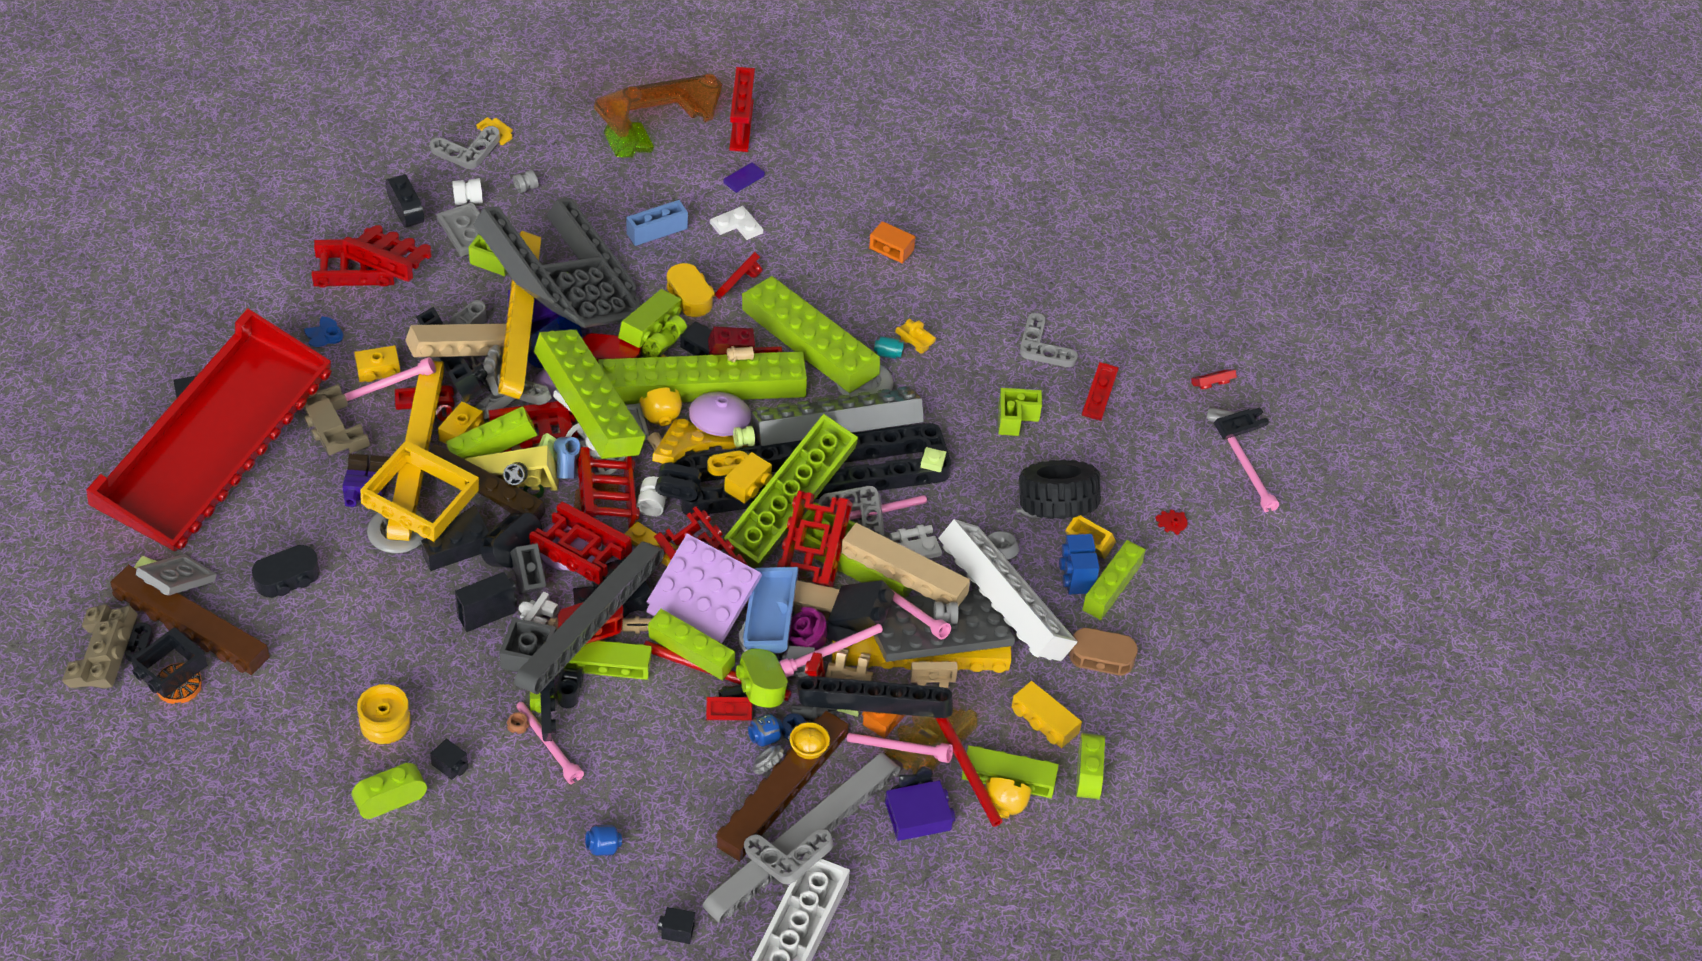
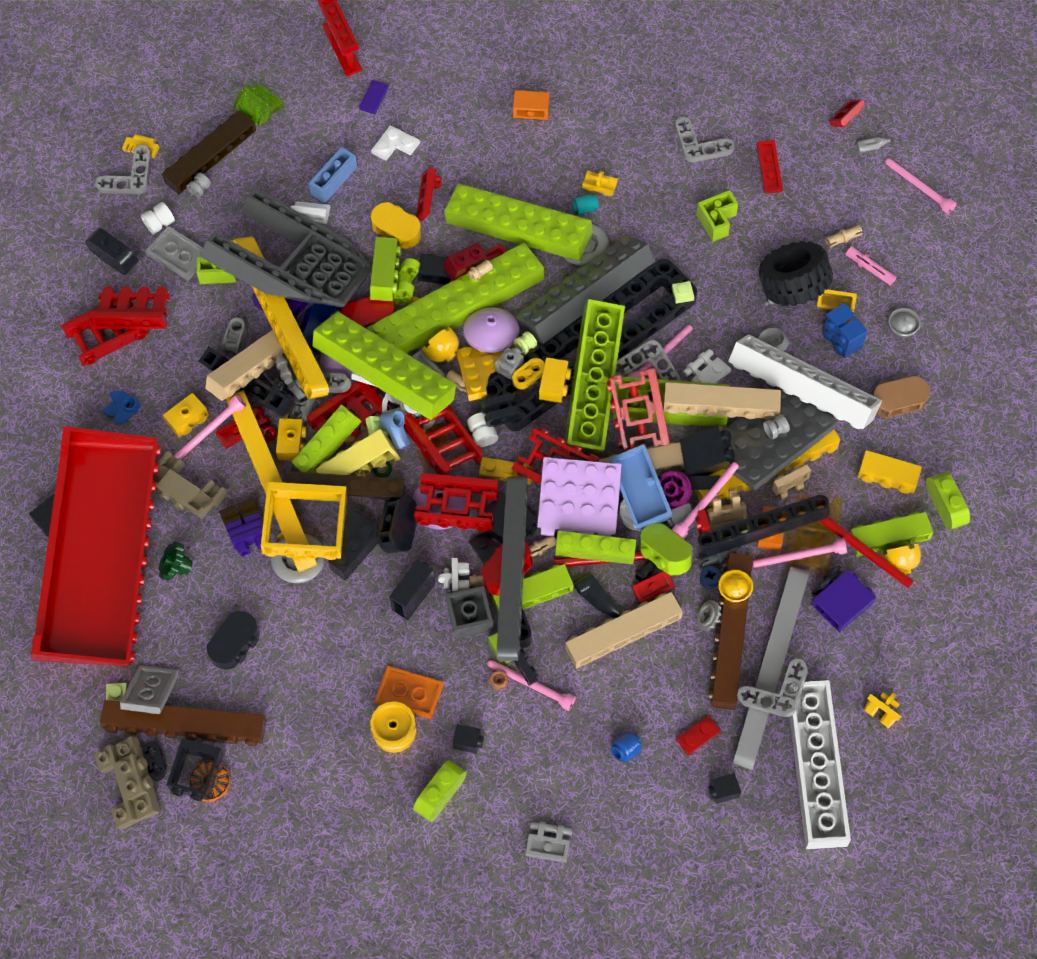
camera: 20 degrees left, 15 degrees up
wheel [503,462,528,485] -> none
dark grey brick [510,544,546,595] -> none
clear orange windscreen [594,74,723,137] -> none
blue head [748,714,784,747] -> none
bright pink piece [891,589,951,639] -> none
lime brick [1082,540,1146,620] -> none
red piece [1155,509,1188,535] -> none
black hinge [1214,407,1269,440] -> none
none -> dark green plant [158,541,193,581]
none -> dark brown brick [162,110,256,195]
none -> white panel [291,201,330,224]
none -> orange tile [374,665,444,720]
none -> light grey brick [495,347,523,380]
none -> light grey plate [525,820,573,863]
none -> tan brick [565,592,683,669]
none -> black piece [573,571,621,618]
none -> red plate [676,716,721,756]
none -> tan pin [825,225,862,248]
none -> bright pink pin [845,246,897,286]
none -> yellow hips [864,692,902,728]
none -> light grey hat [888,308,921,337]

